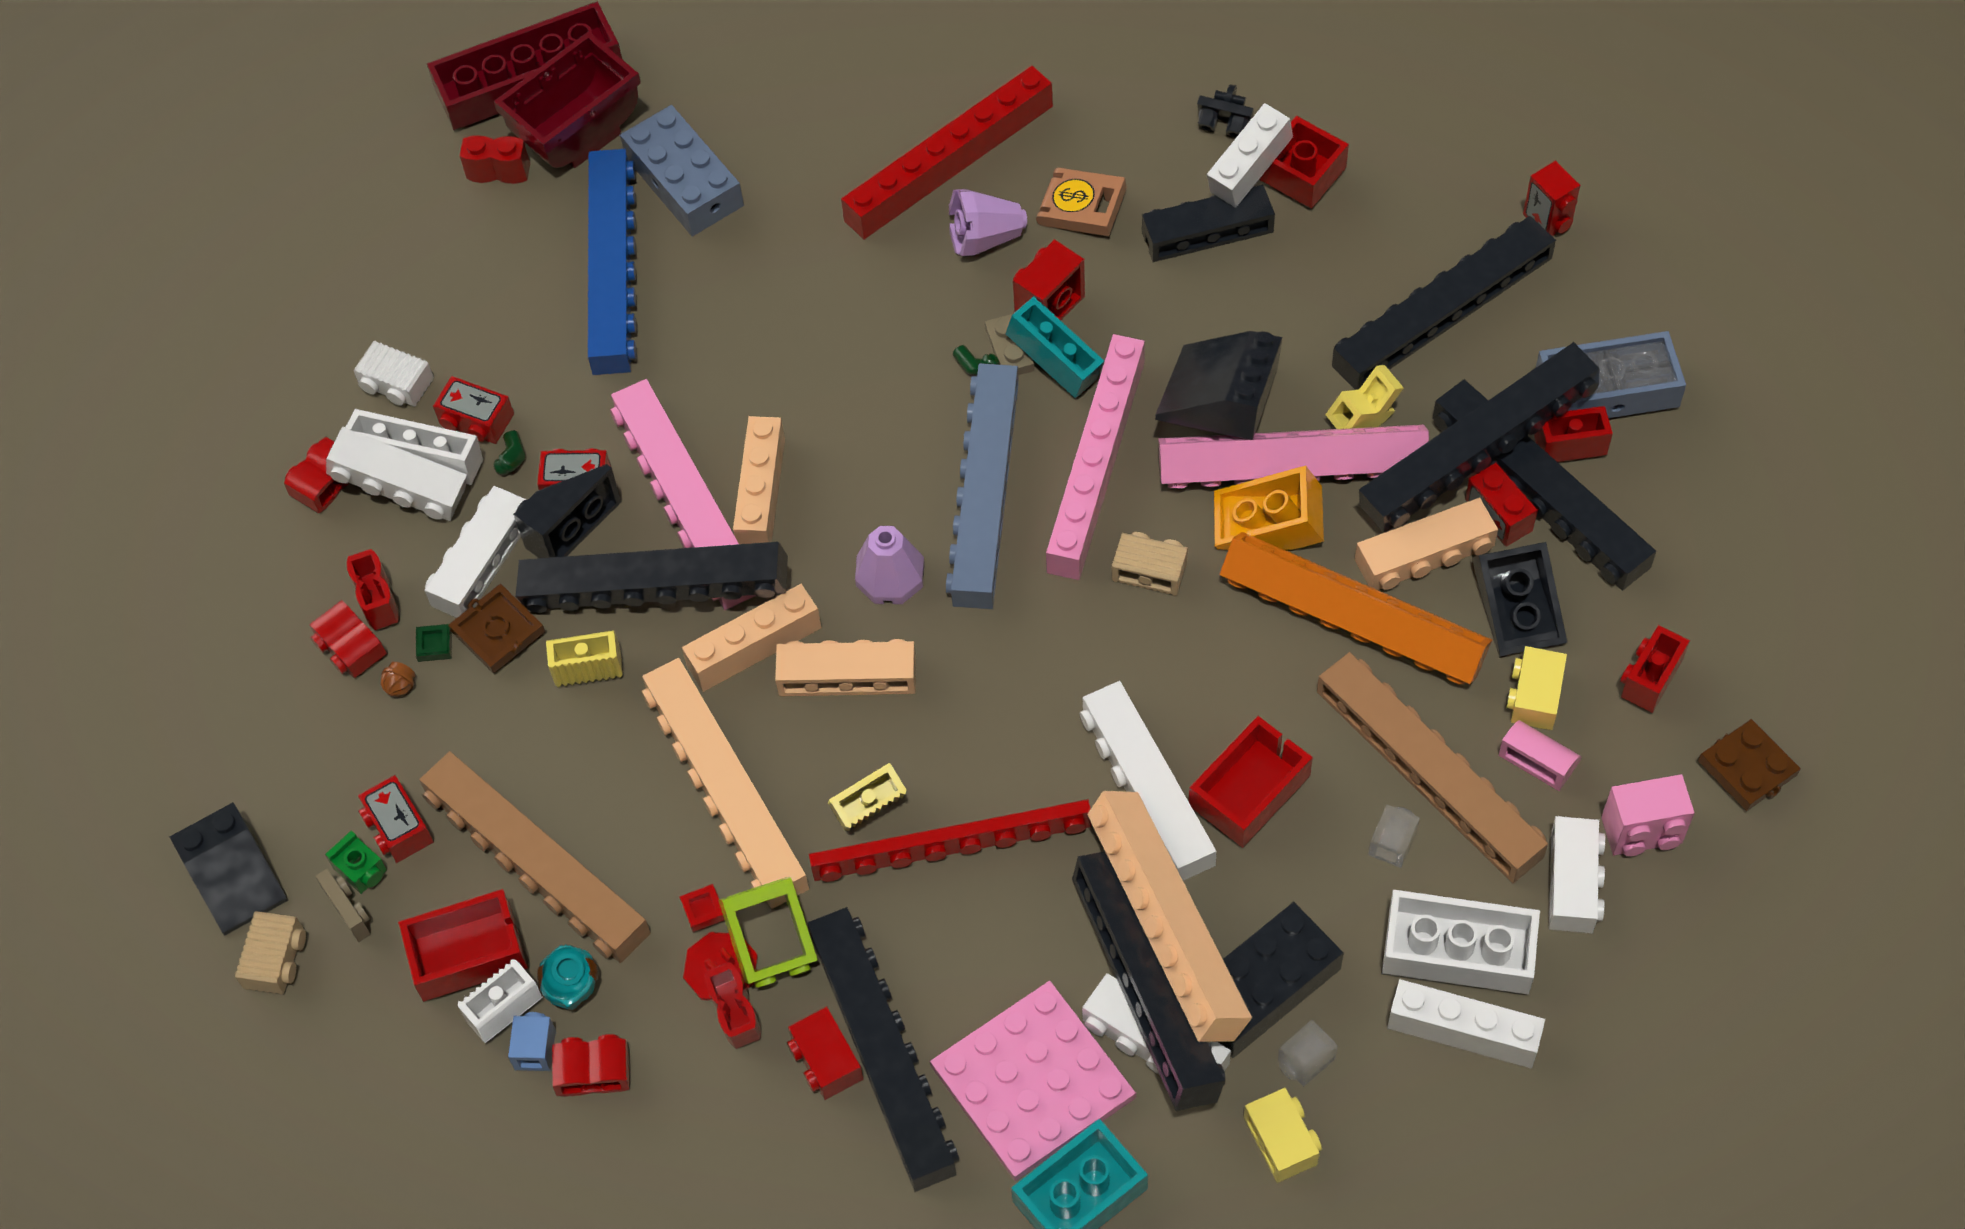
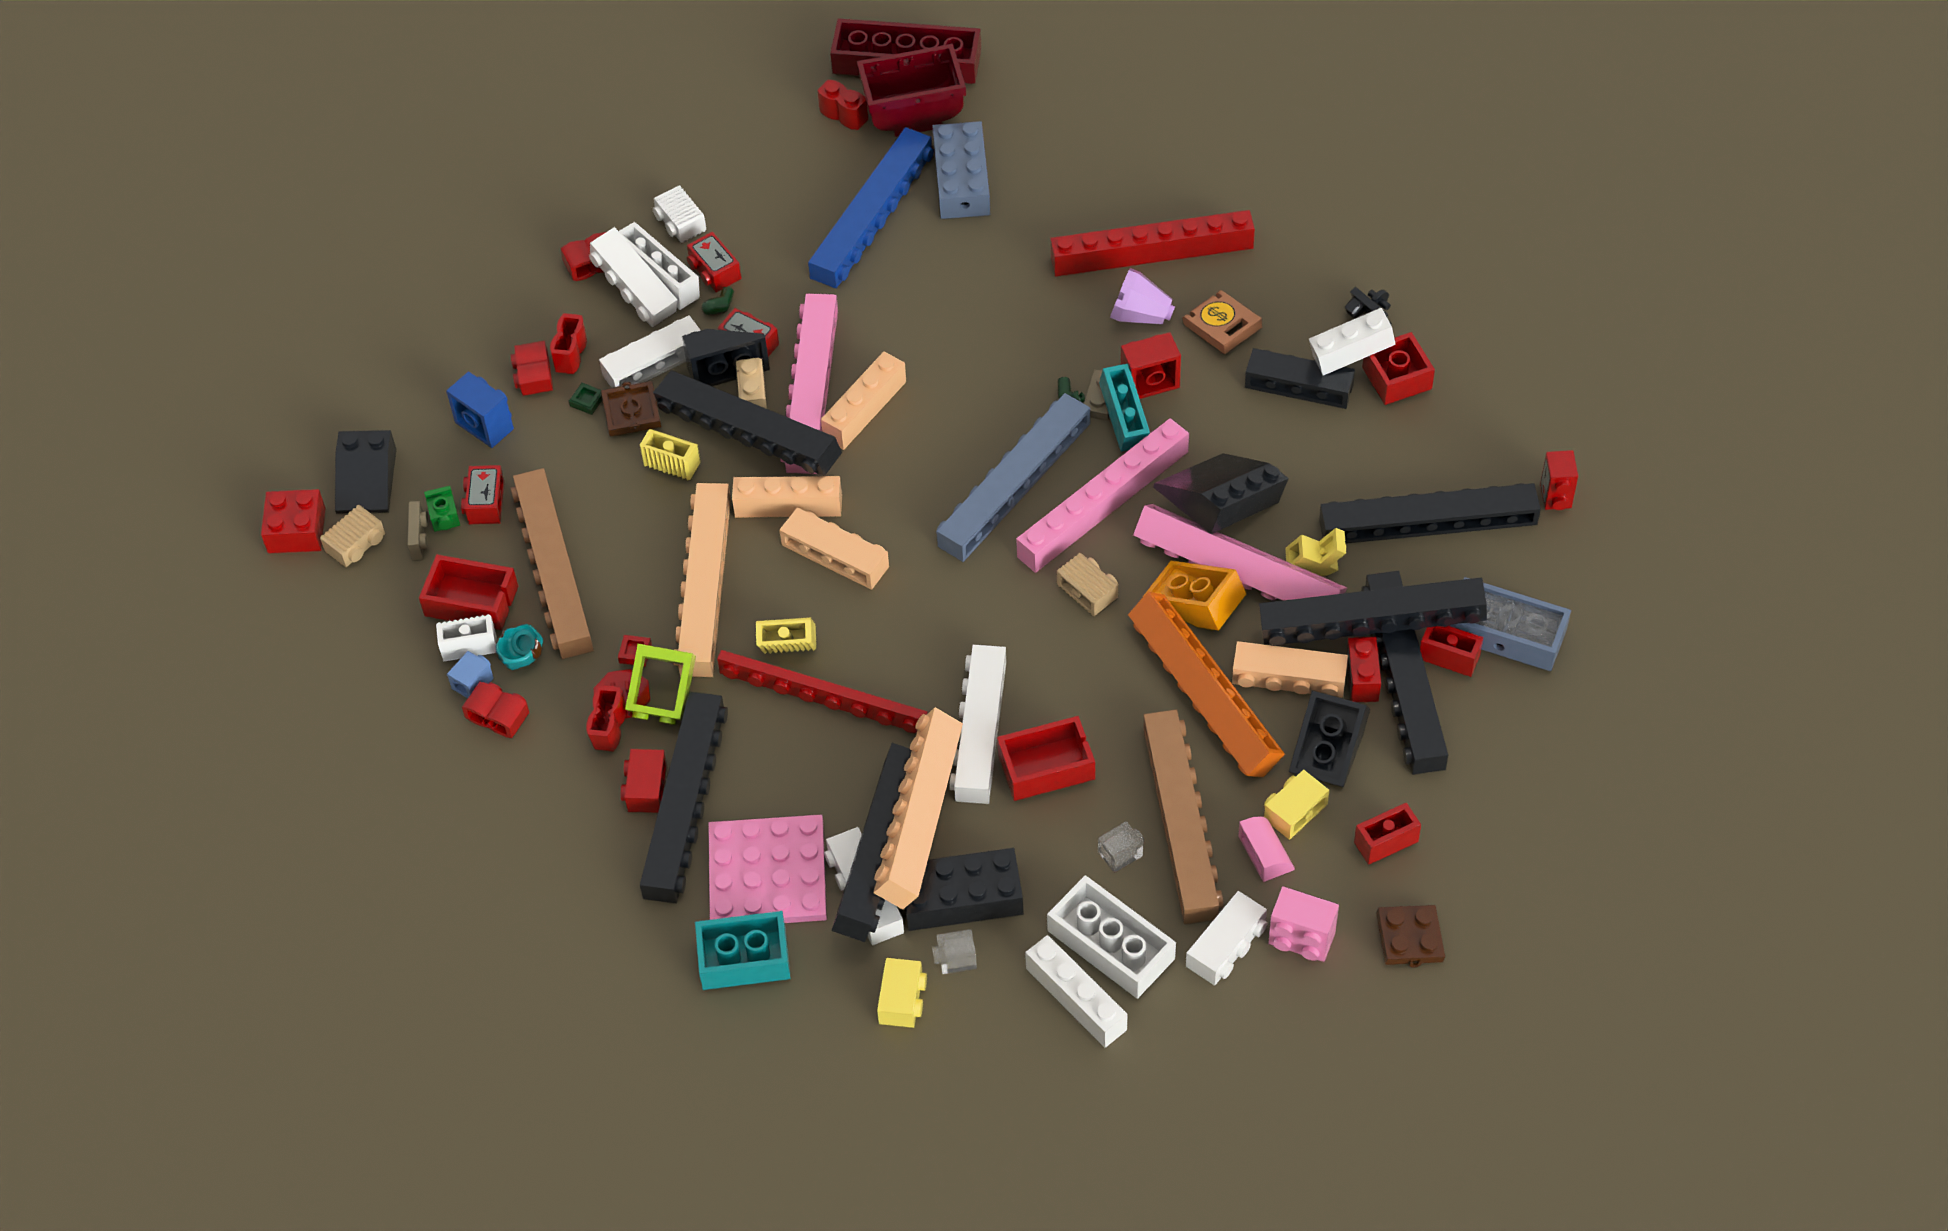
camera: 30 degrees right, 5 degrees down
dark orange plate [381,662,415,697] -> none
lavender cone [855,526,925,604] -> none
none -> red brick [261,489,326,553]
none -> blue brick [446,371,514,448]
none -> tan brick [736,358,767,409]

